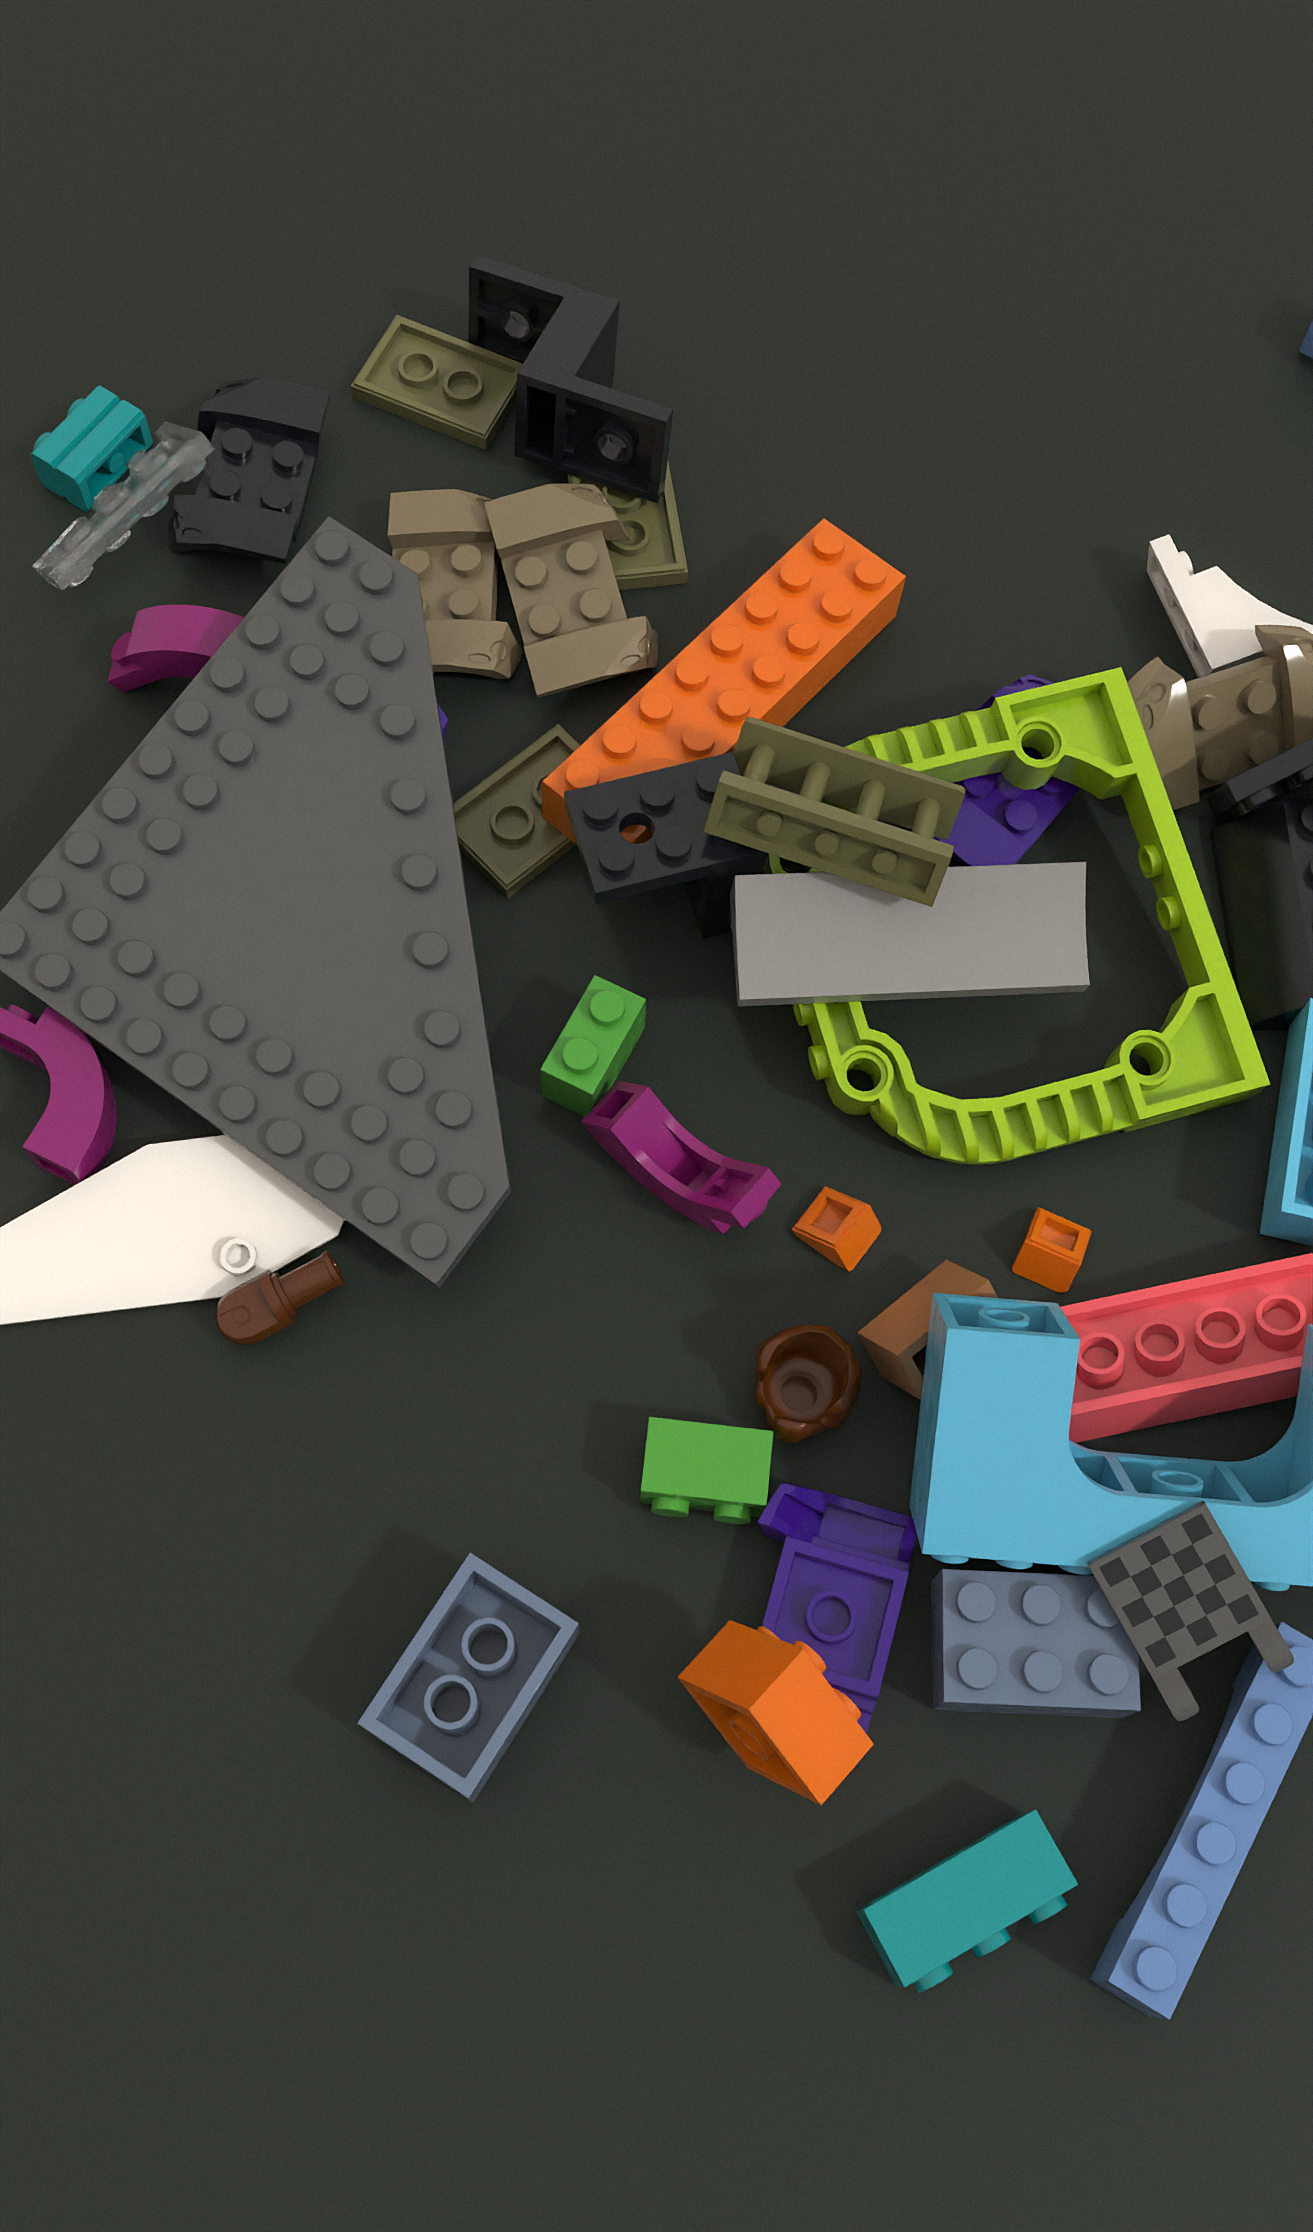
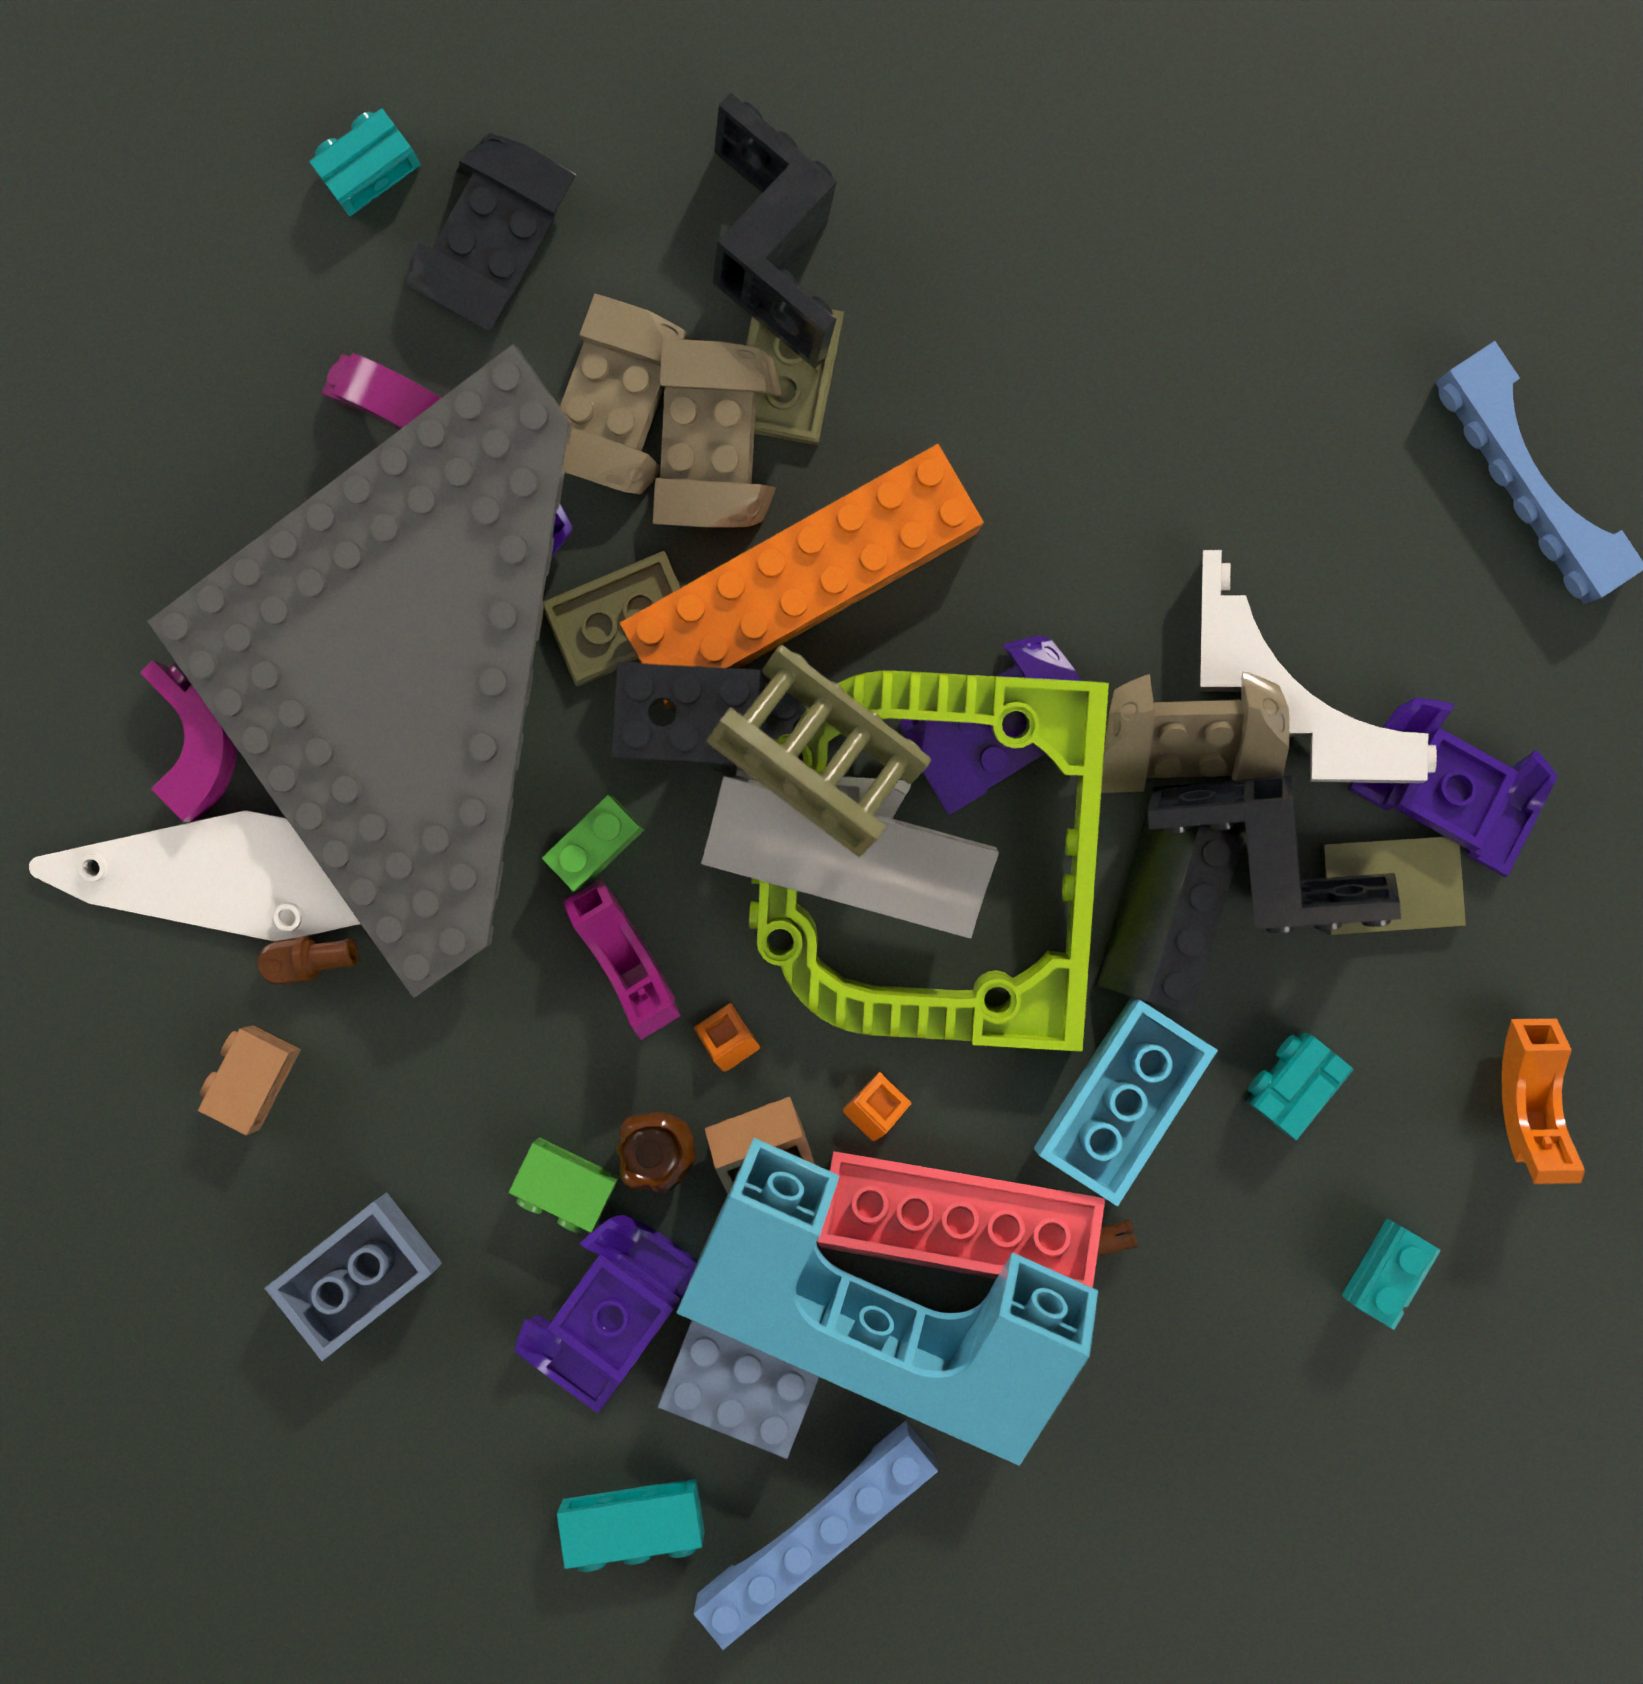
camera: 25 degrees right, 20 degrees up
clear wing [33,421,215,591] -> none
olive tile [351,315,523,451] -> none
orange brick [677,1620,874,1805] -> none
dark grey flag [1087,1501,1294,1721] -> none
none -> medium nougat brick [198,1025,301,1136]

